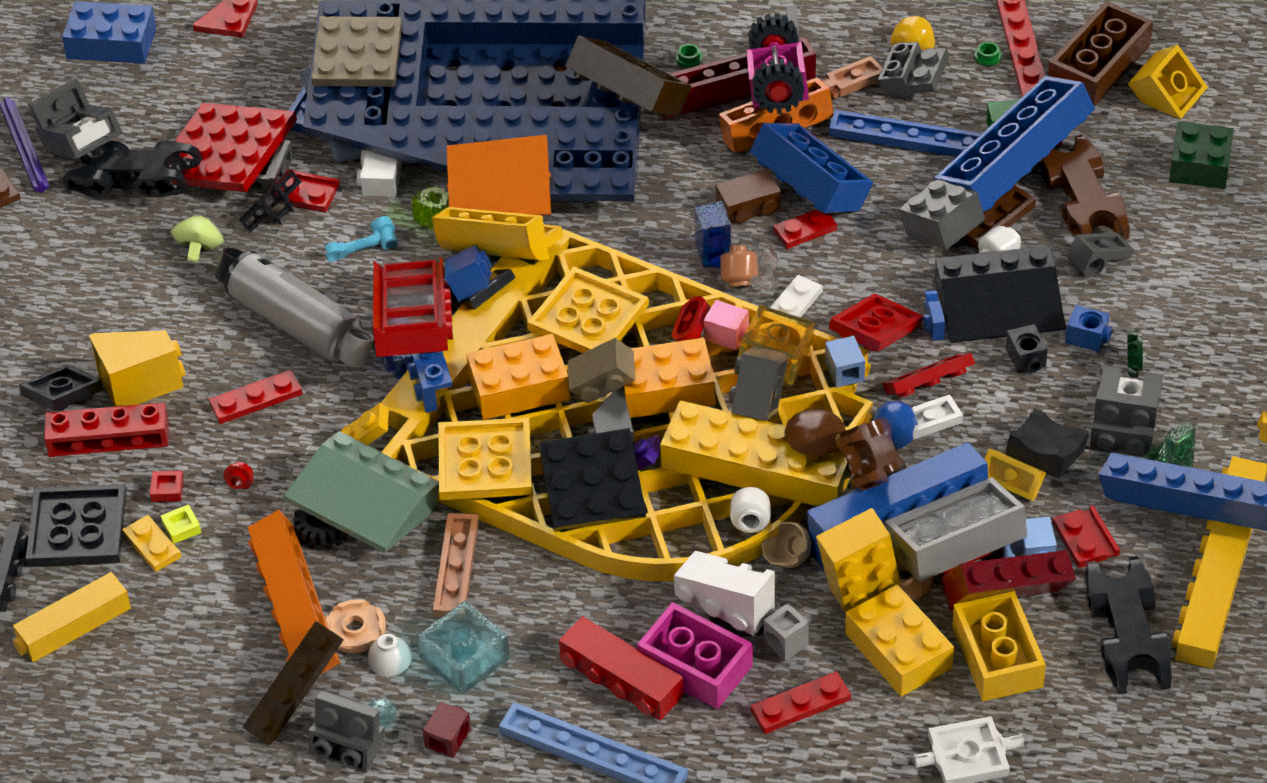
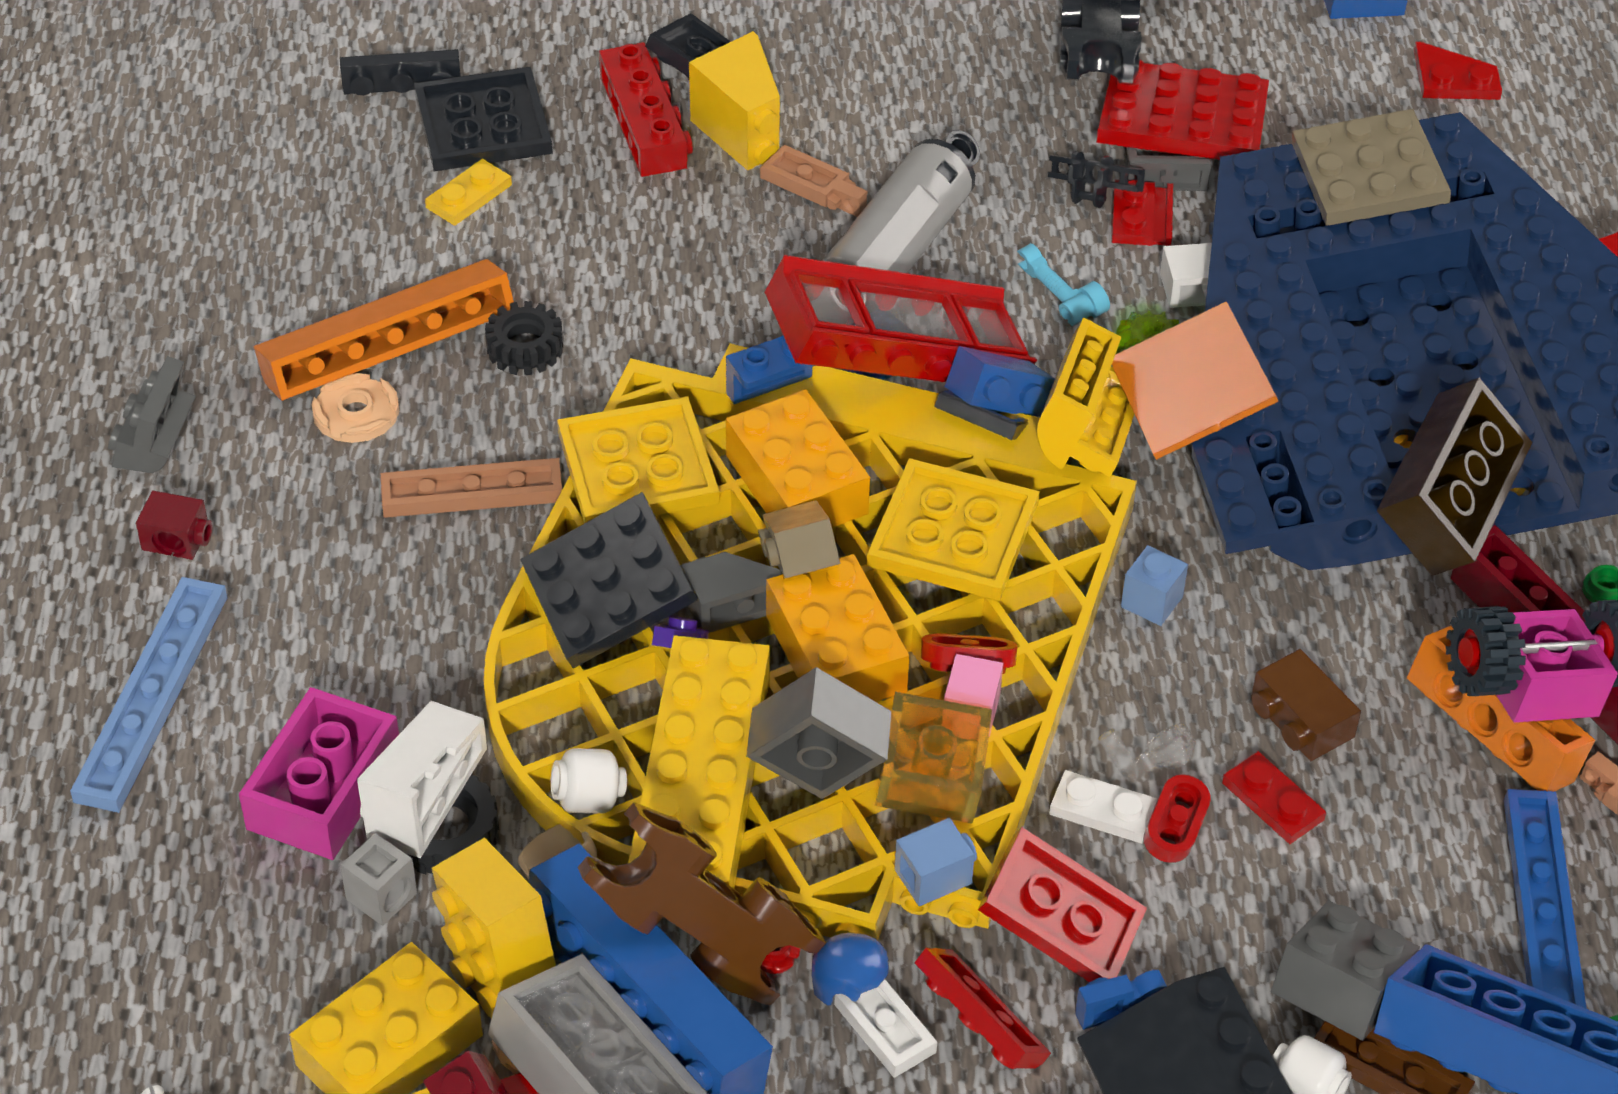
camera: 75 degrees right, 0 degrees up
yellow brick [13,572,131,662] -> none
plate [149,470,184,502] -> none
neon yellow plate [160,504,202,544] -> none
yellowish green piece [170,216,224,262] -> none
plate [209,369,303,424] -> none
red plate [223,462,253,490] -> none
dark brown plate [243,621,344,745] -> none
sand green slope [283,431,439,553] -> none
yellow plate [340,403,389,446] -> none
white brick [368,634,412,676] -> none
clear light blue tile [368,697,397,728] -> none
clear light blue brick [418,600,510,695] -> none
brick [559,616,684,721] -> none
clear blue brick [694,201,731,268] -> none
nougat head [720,245,759,287] -> none
blue brick [750,123,874,214] -> none
red plate [750,671,851,734] -> none
reddish brown dish [784,409,846,462] -> none
none -> nougat hinge [760,145,868,217]
none -> medium blue brick [1121,545,1188,626]
none -> red plate [1143,774,1211,863]

